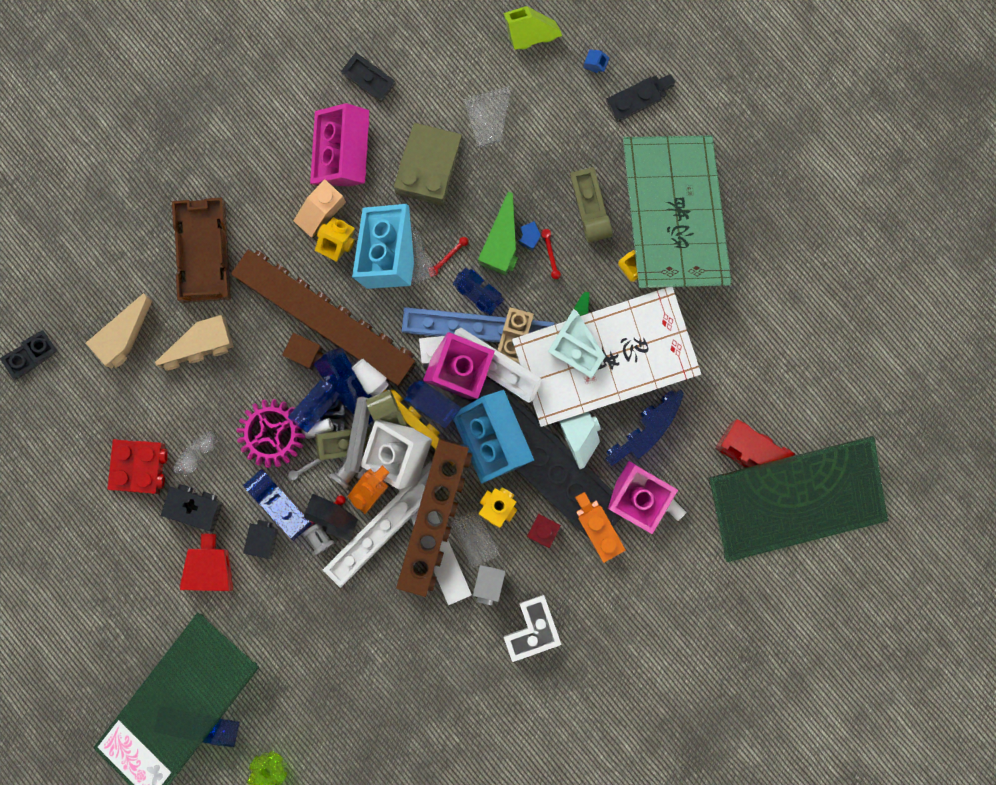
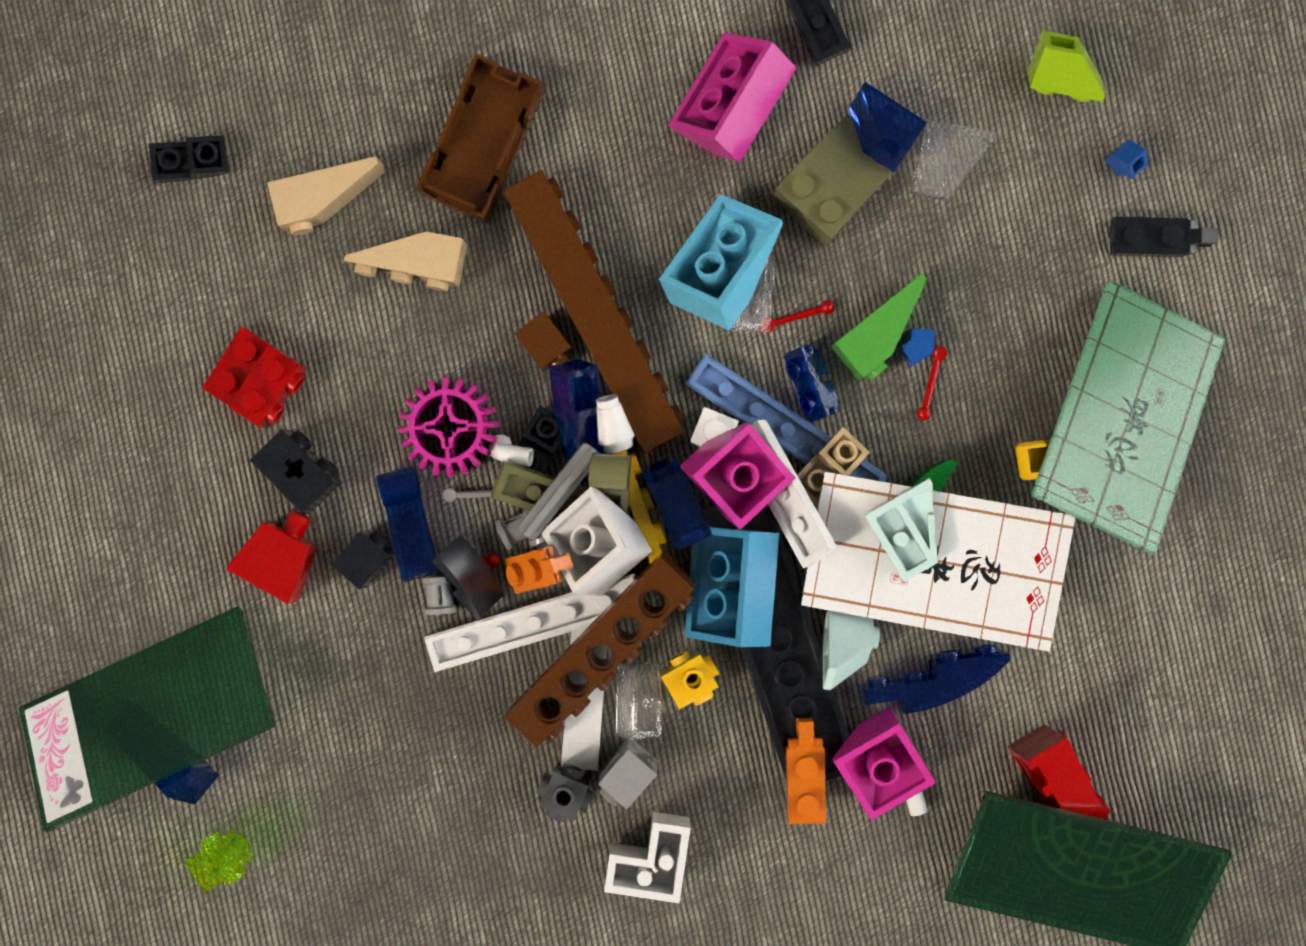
camera: 25 degrees right, 5 degrees up
clear slope [173,430,220,476] -> none
clear blue hinge [288,379,340,433] -> none
light nougat slope [293,179,346,238] -> none
yellow brick [315,217,355,262] -> none
dark red brick [526,514,561,548] -> none
olive plate [570,167,613,243] -> none
none -> dark grey brick [537,763,593,822]
none -> clear blue slope [849,82,927,172]

